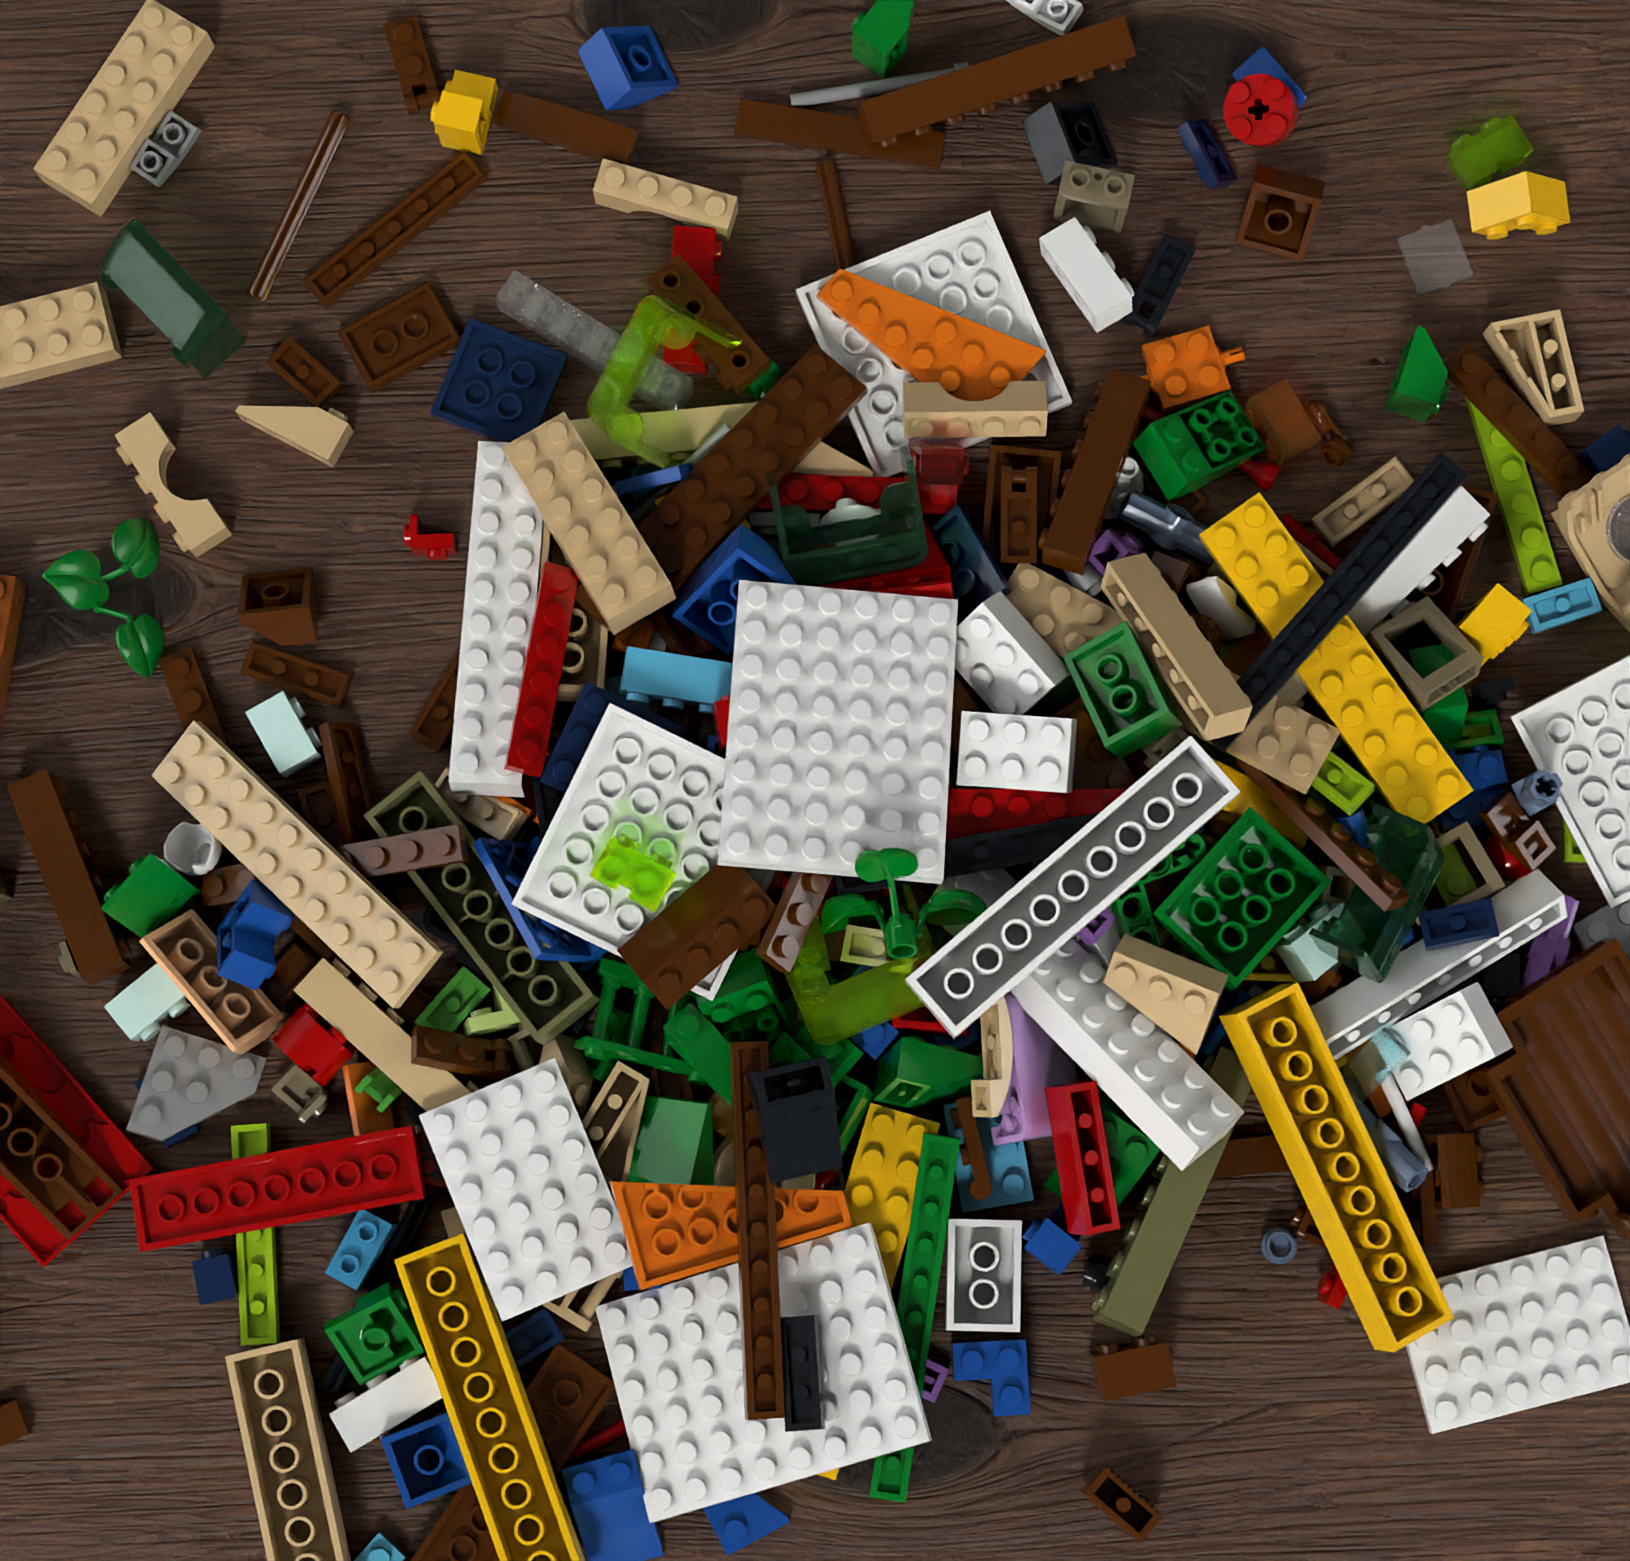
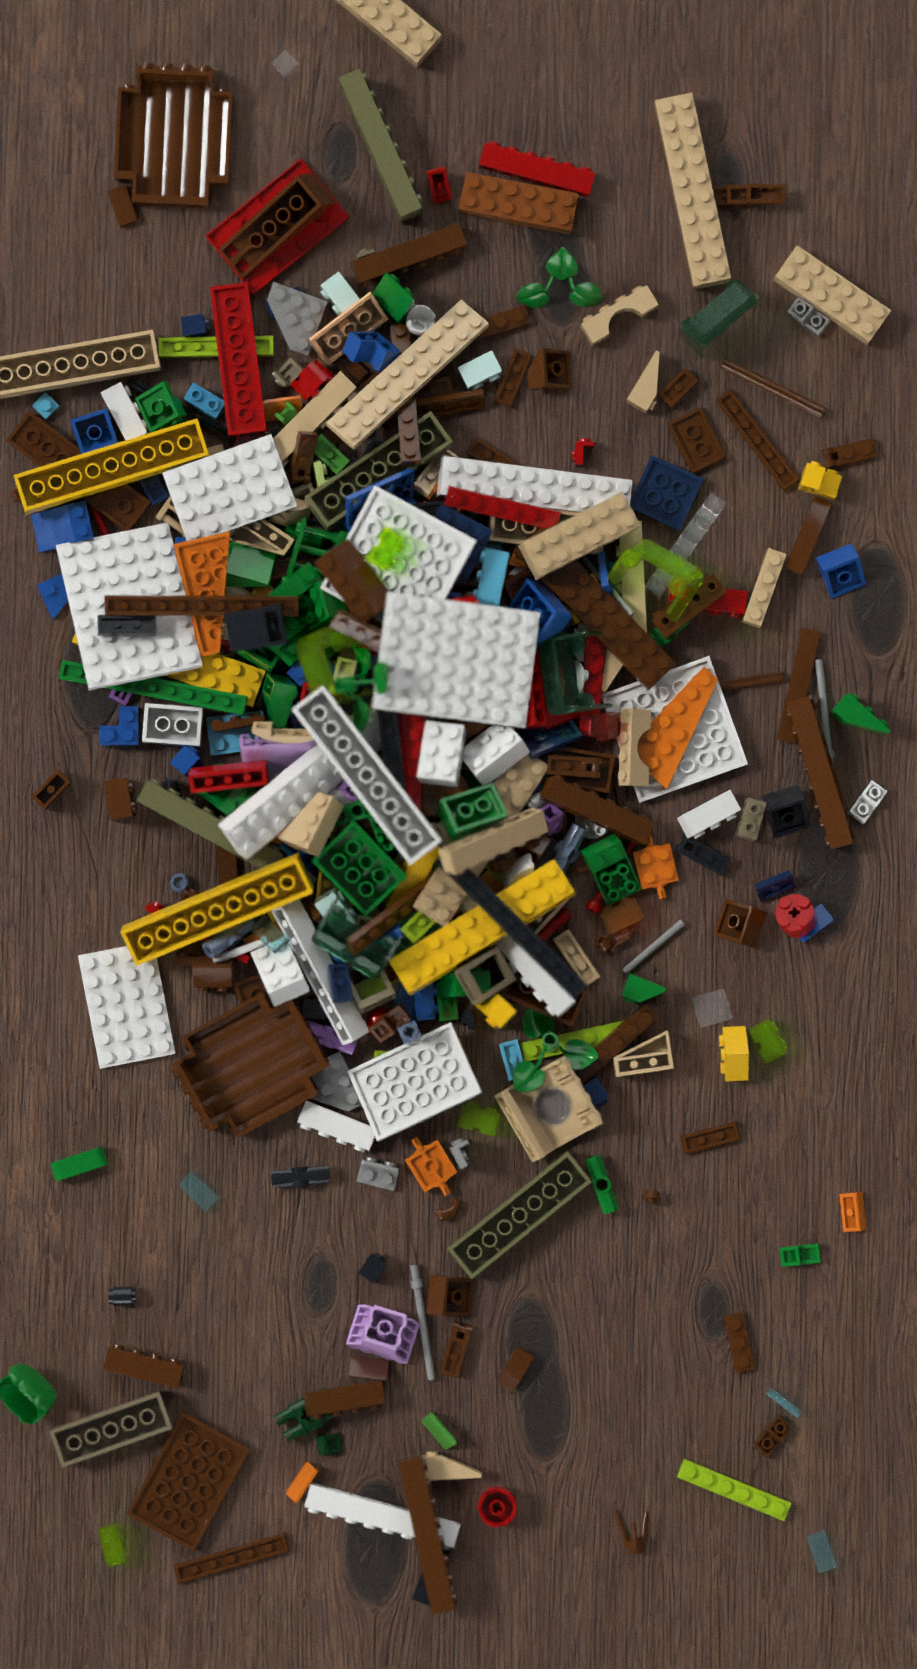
camera: 85 degrees right, 5 degrees up
none -> green plant [512,1008,598,1092]
none -> light grey bar [622,919,685,975]

